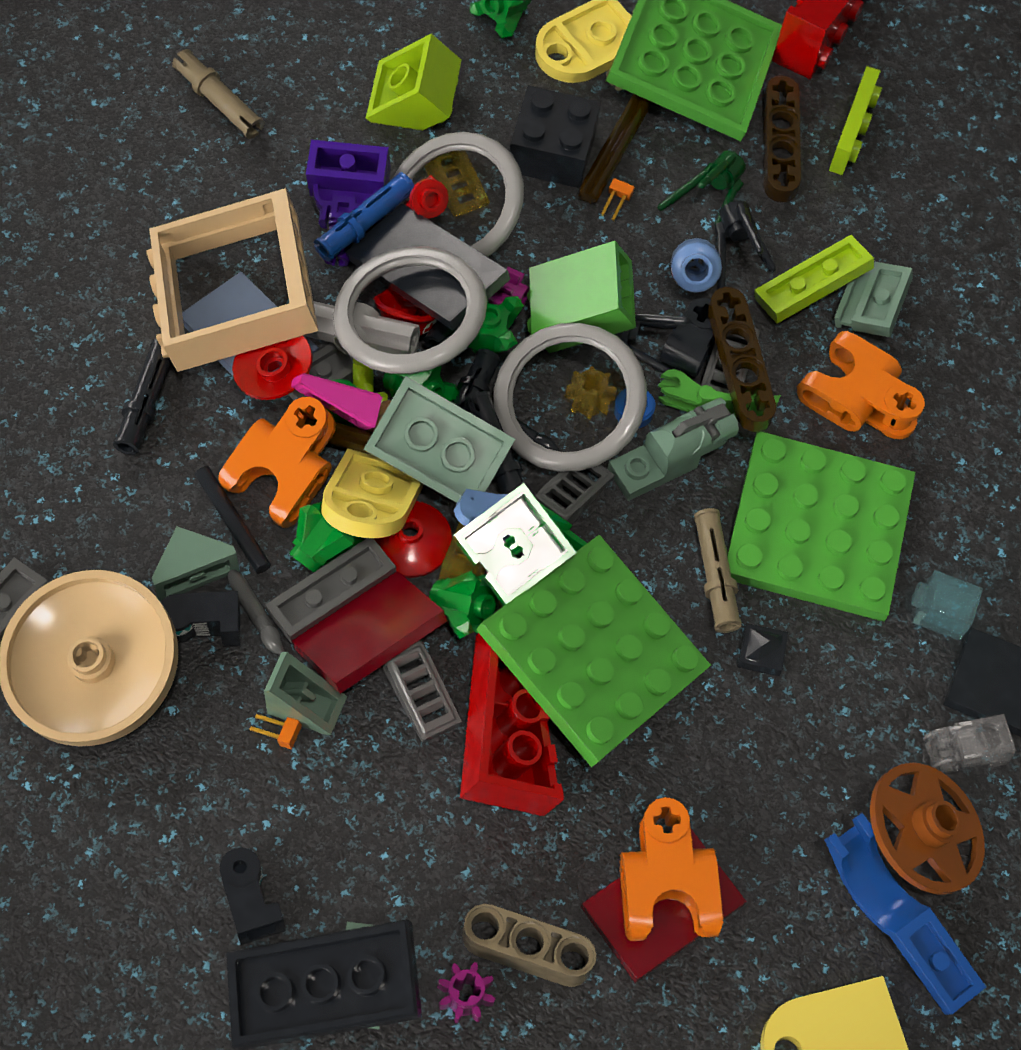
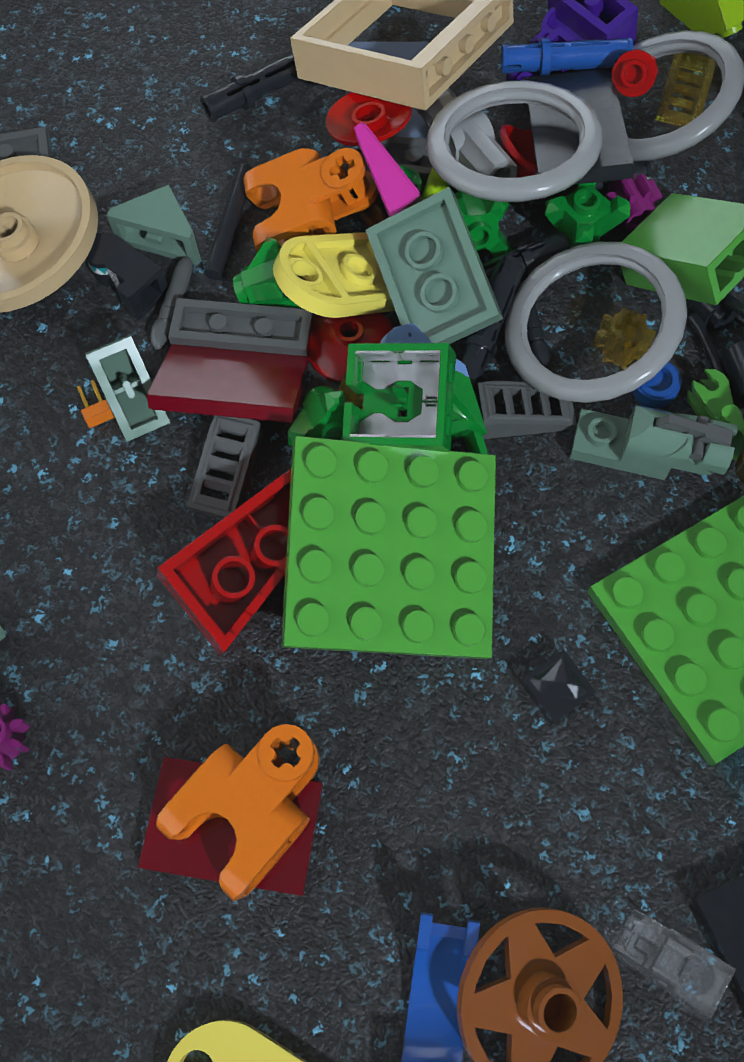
camera: 55 degrees right, 5 degrees up
dark tan beam [462,904,596,987] -> none
dark tan pin [694,508,742,633] -> none

